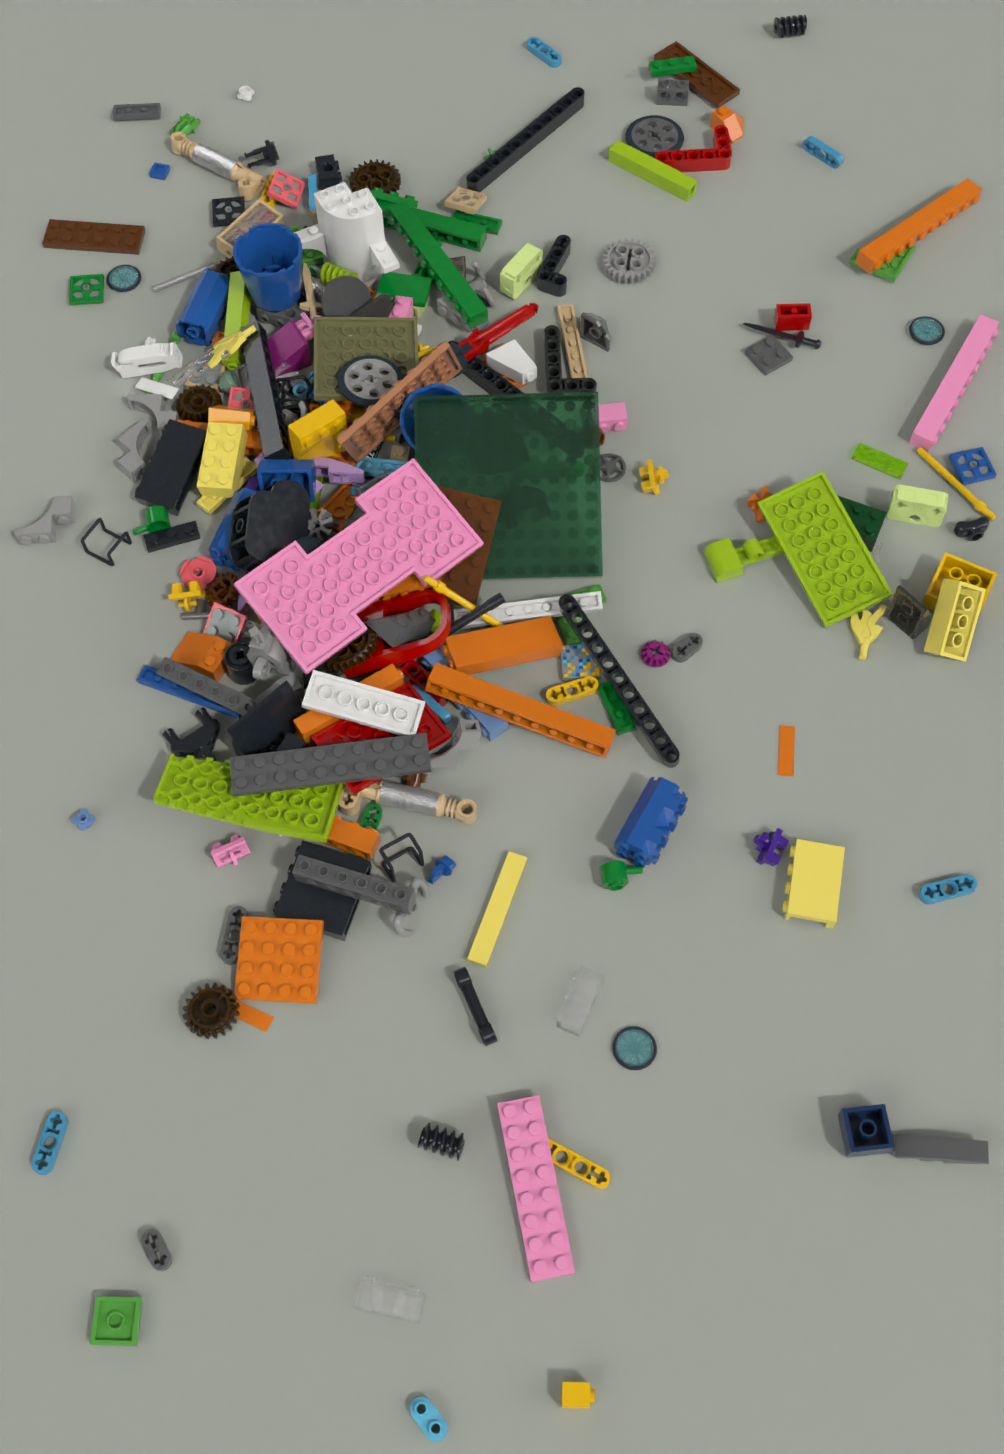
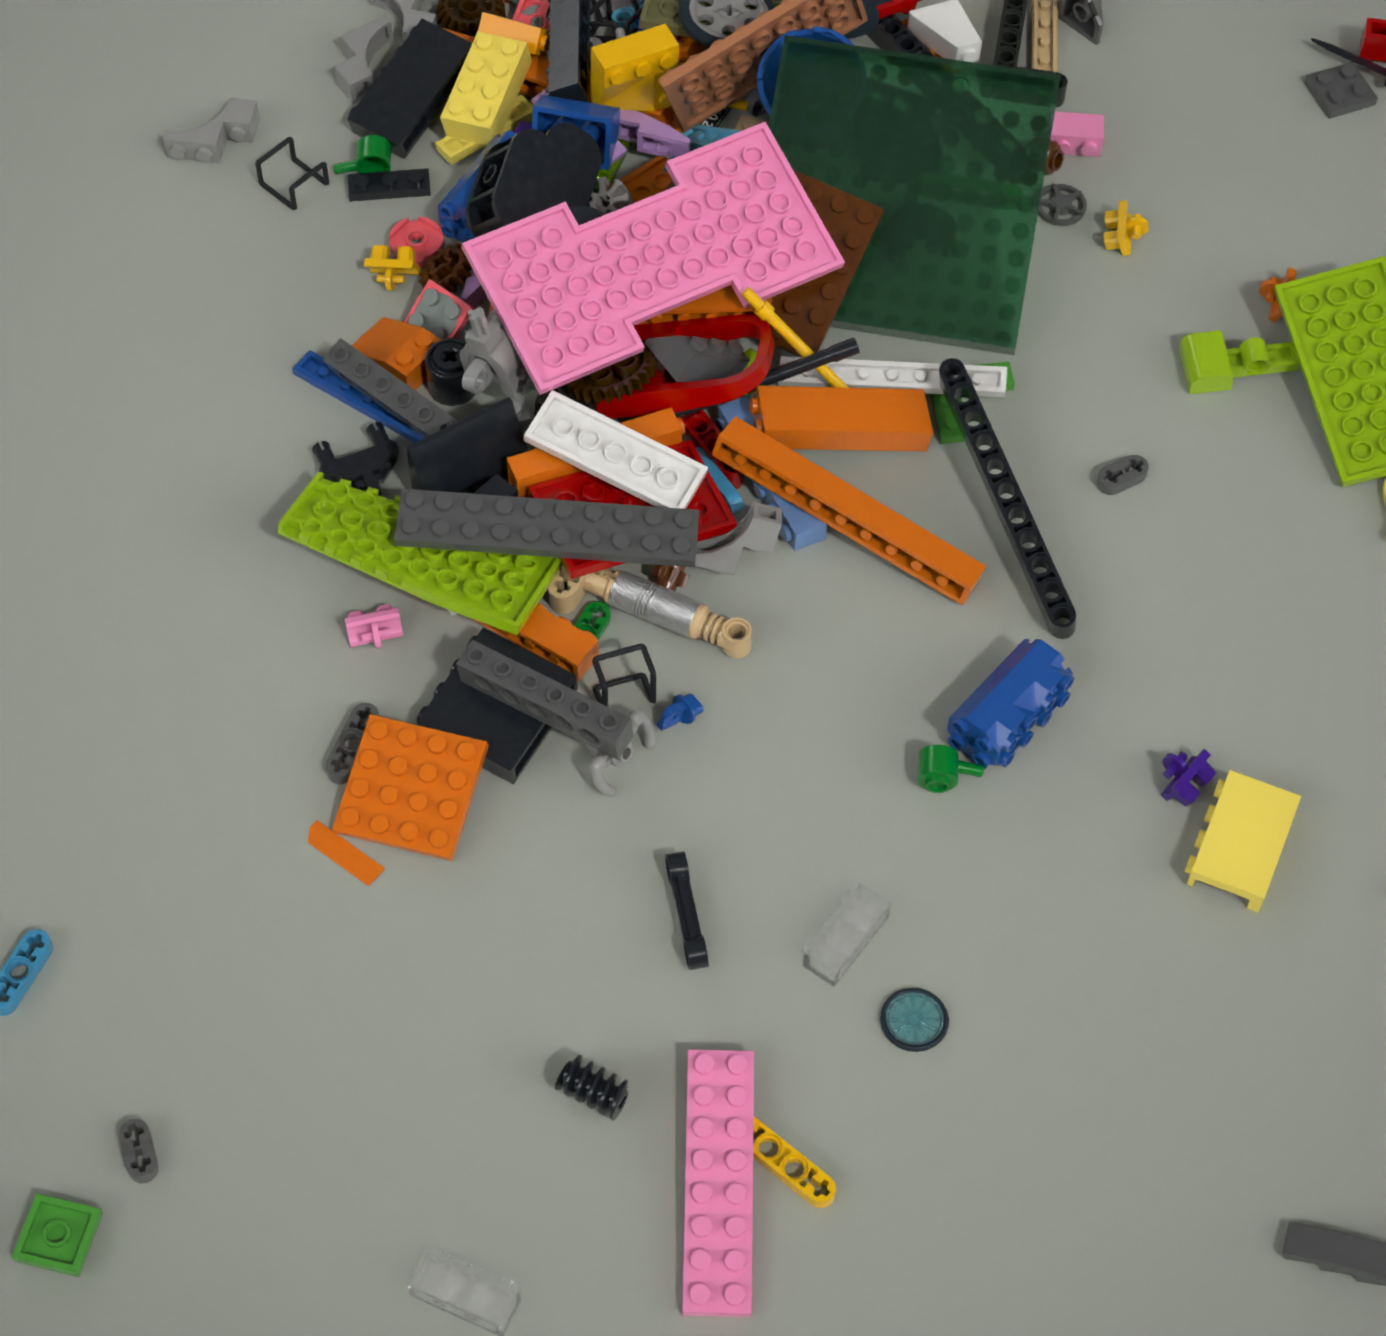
camera: 10 degrees right, 5 degrees down
medium blue plate [71,808,95,831] -> none
flat silver piece [181,599,210,620] -> none
dark brown gear [183,982,240,1040] -> none
light yellow tile [467,851,528,968] -> none
yellow beam [546,676,599,706] -> none
tile [561,644,601,681] -> none
green tile [598,680,636,736] -> none
magenta gear [641,639,671,667] -> none
orange sticker [778,725,795,777] -> none
dark blue brick [838,1104,895,1158] -> none

